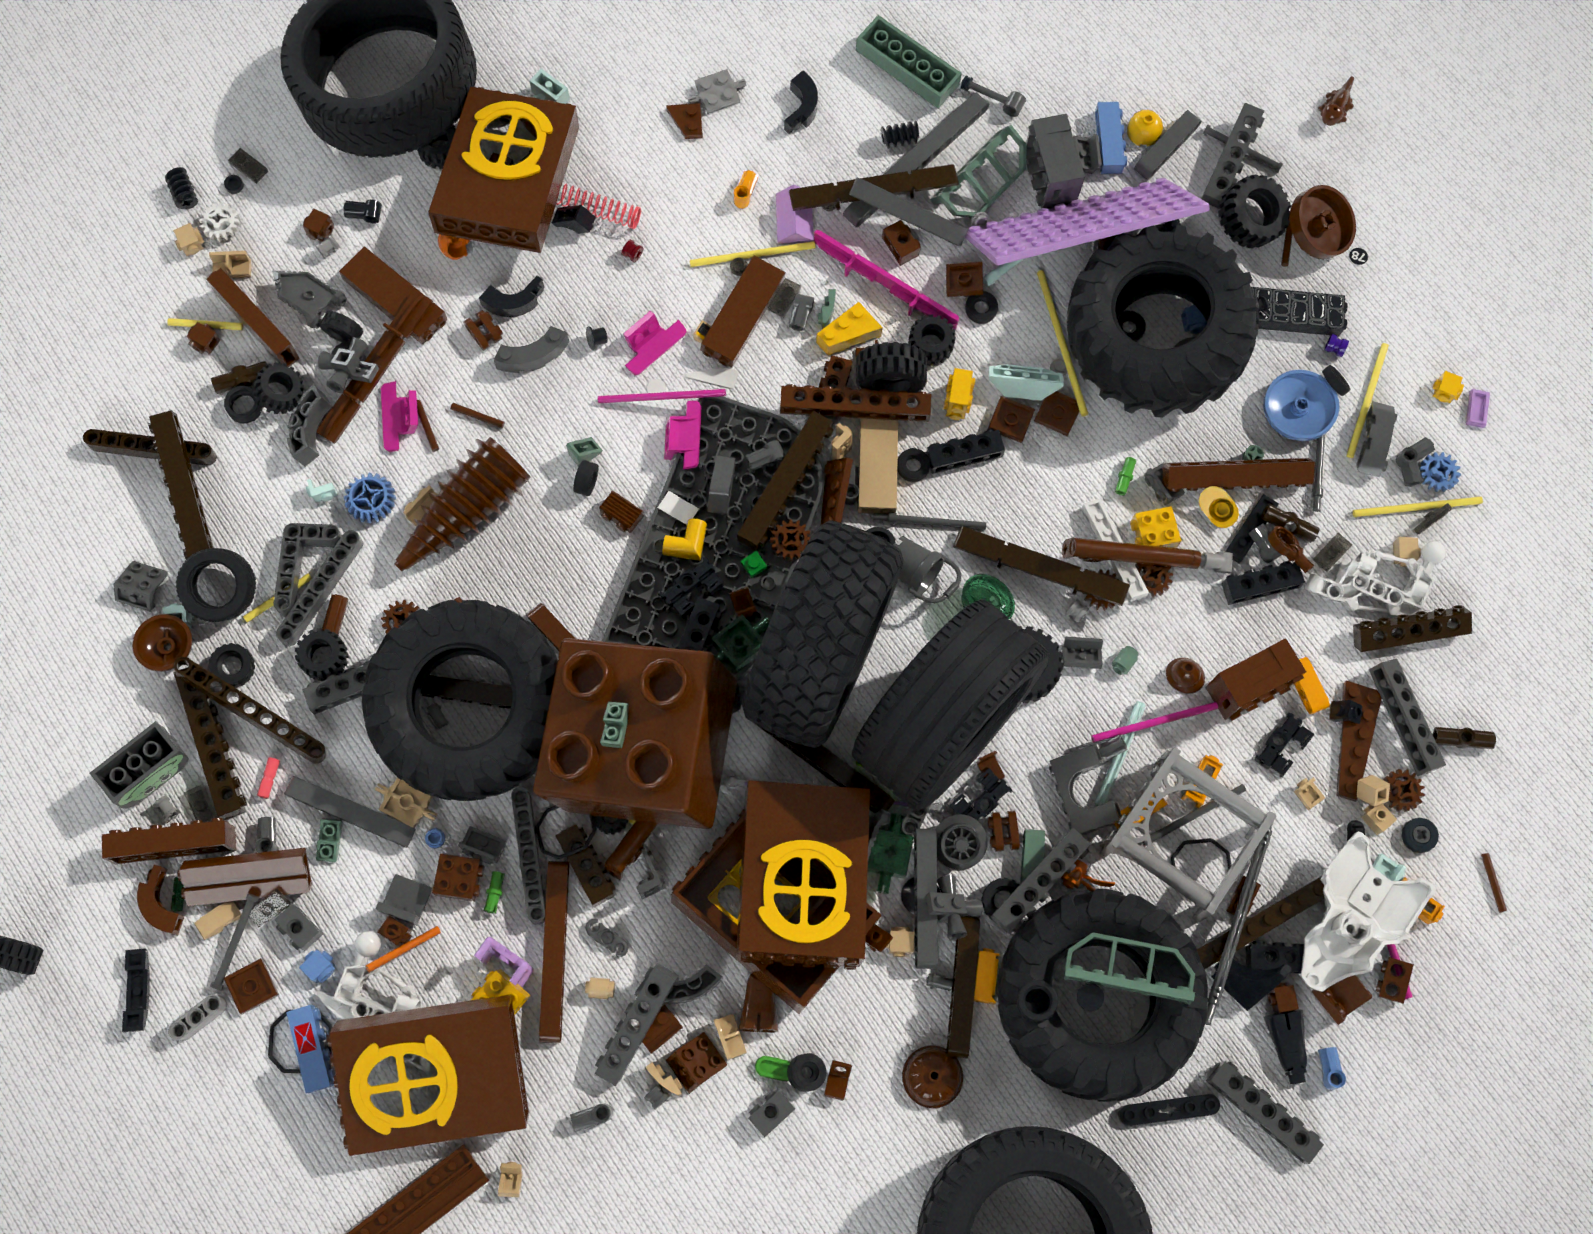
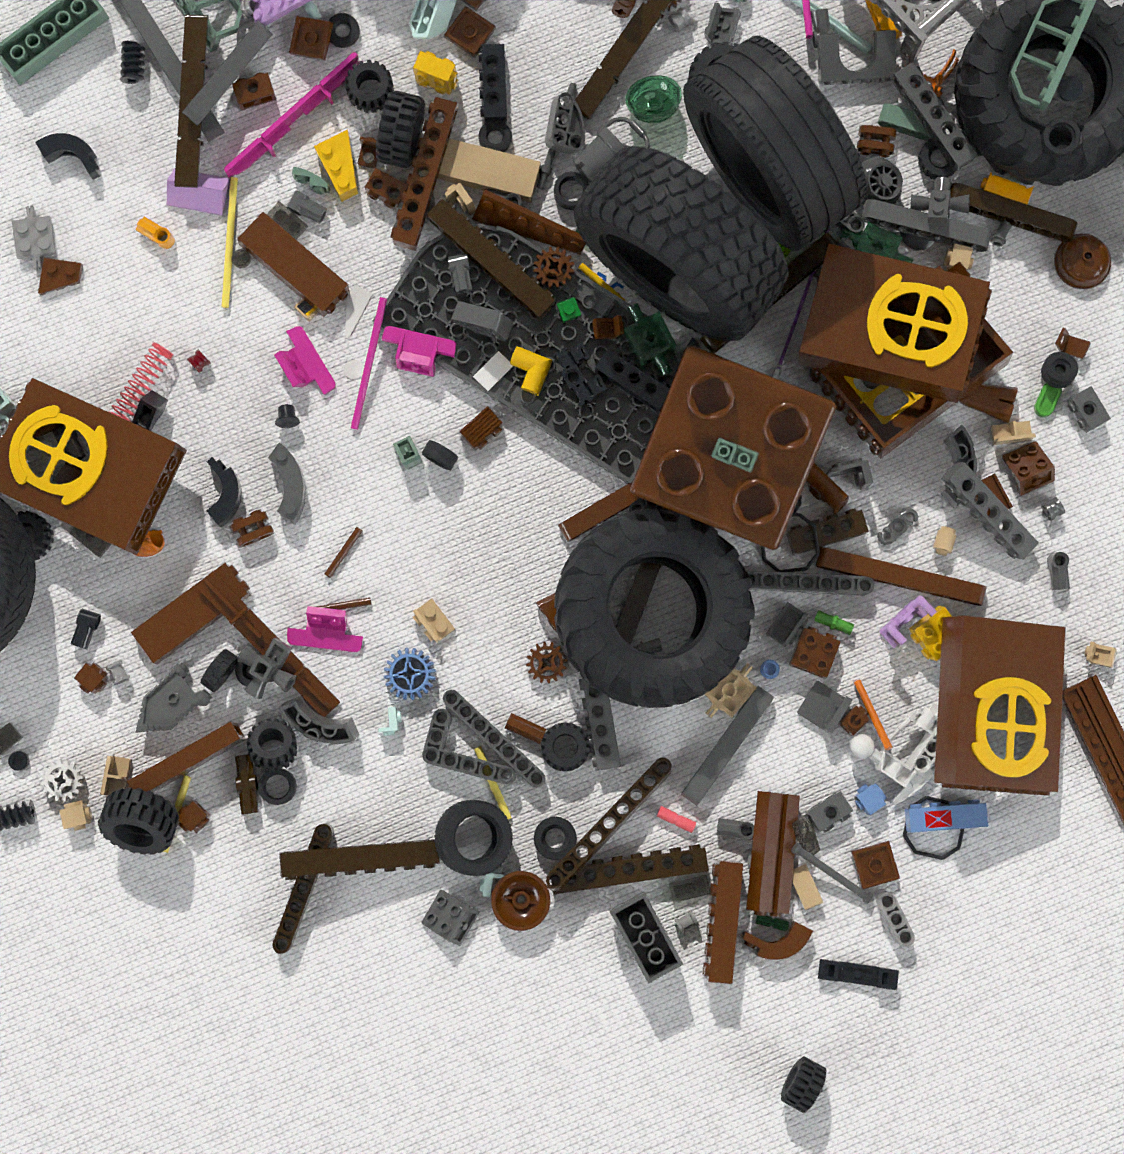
camera: 75 degrees left, 10 degrees up
sand green slope [316,818,342,862] -> none
reddish brown cone [394,437,531,572] -> none
tan slope [646,1062,683,1096] -> none
none -> black tyre [98,788,179,855]
none -> dark grey beam [545,92,585,155]

